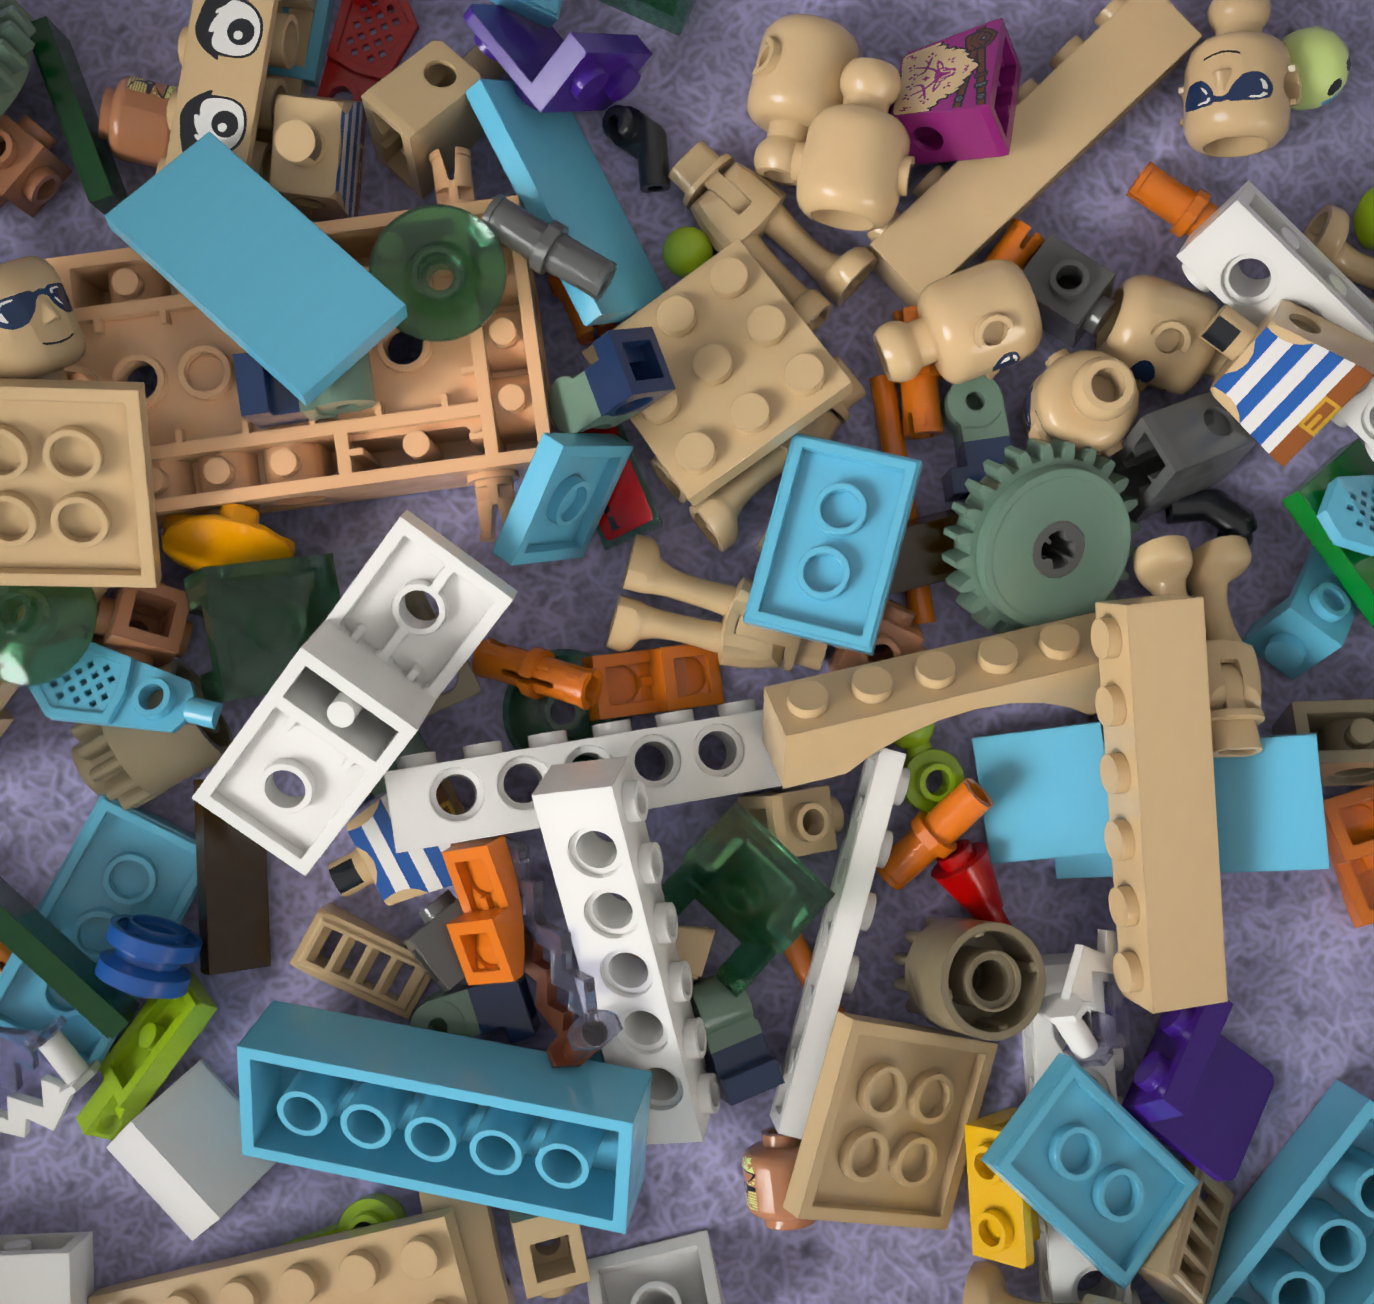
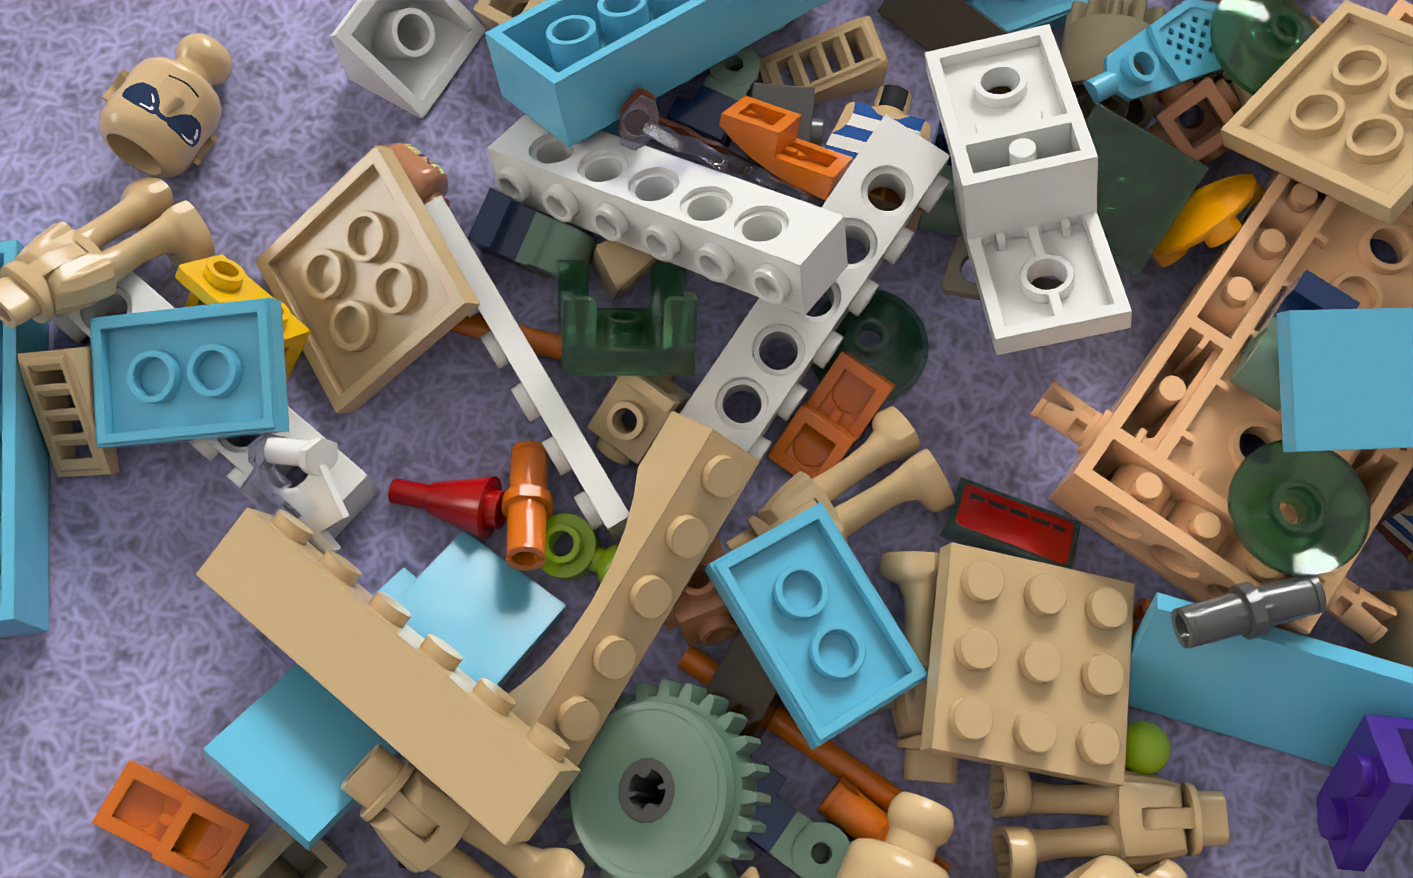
camera: 135 degrees right, 15 degrees down
orange pin [472,637,603,710] -> none
medium azure tile [492,433,634,566] -> none
dark blue leg [548,326,676,433] -> none
black arm [602,105,671,193] -> none
dark tan gear [893,916,1046,1041] -> none
dark purple bracket [1121,1000,1274,1182] -> none

